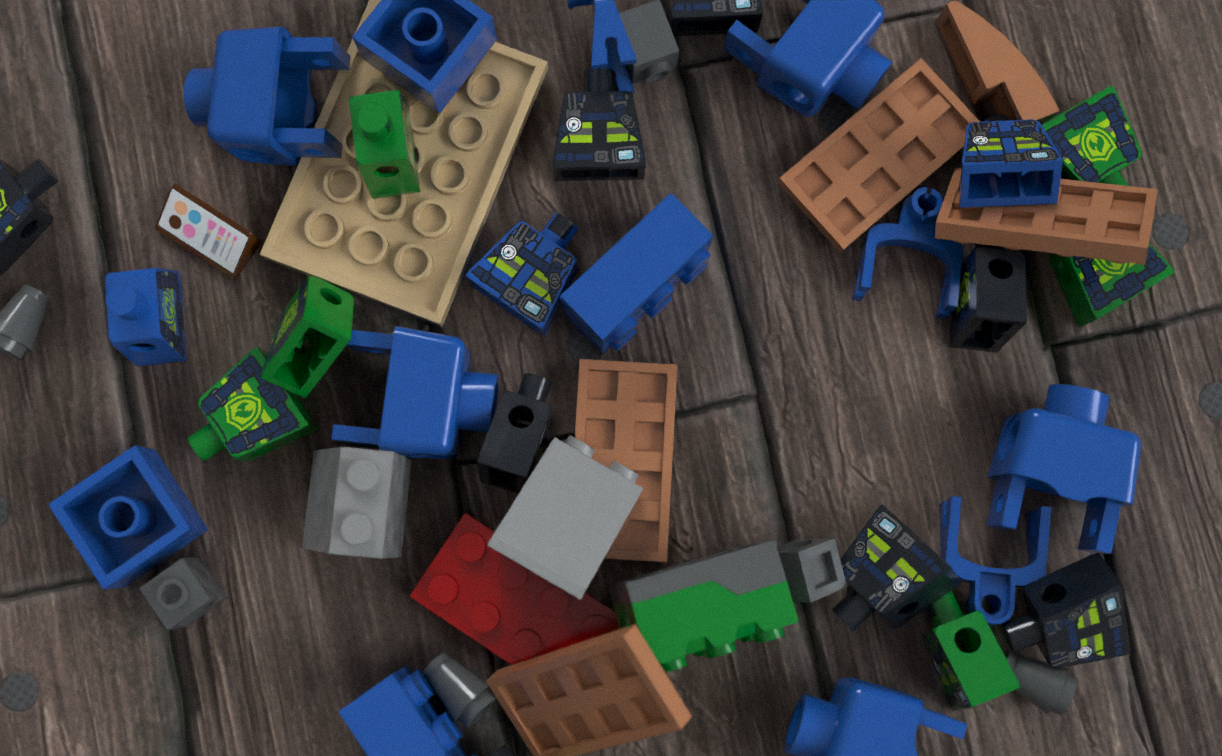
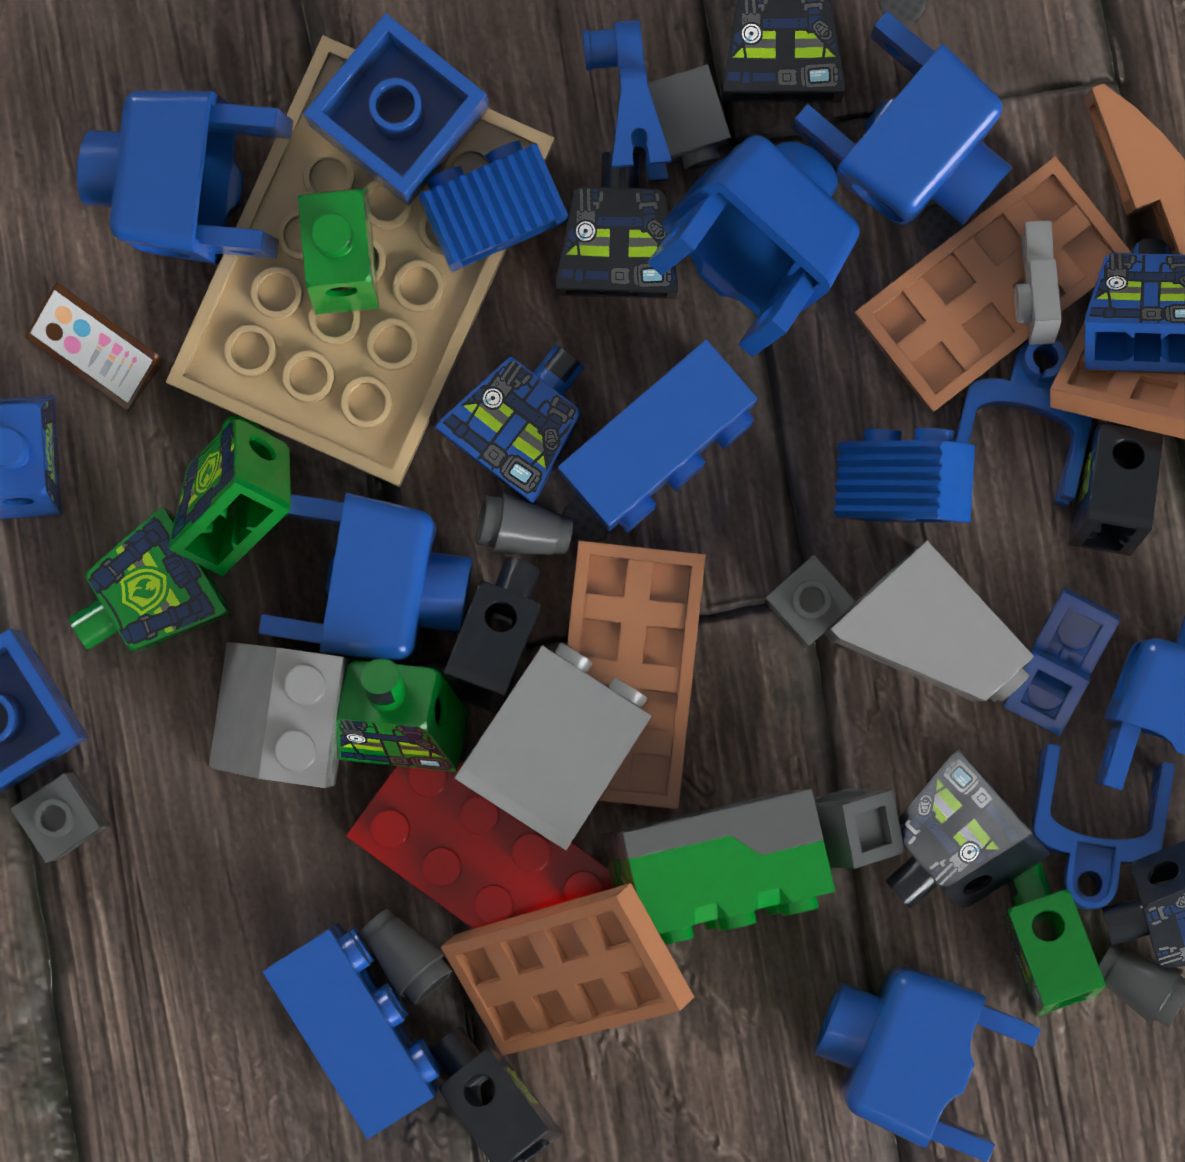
camera: 10 degrees right, 5 degrees up
none -> green torso [336,658,469,772]
none -> blue brick [418,140,568,272]
none -> dark grey cone [476,491,573,556]
none -> blue piece [647,135,860,357]
none -> dark grey brick [762,555,857,648]
none -> light grey slope [824,540,1034,702]
none -> blue brick [833,428,975,523]
none -> blue slope [1003,586,1120,736]
none -> light grey plate [1014,221,1062,345]

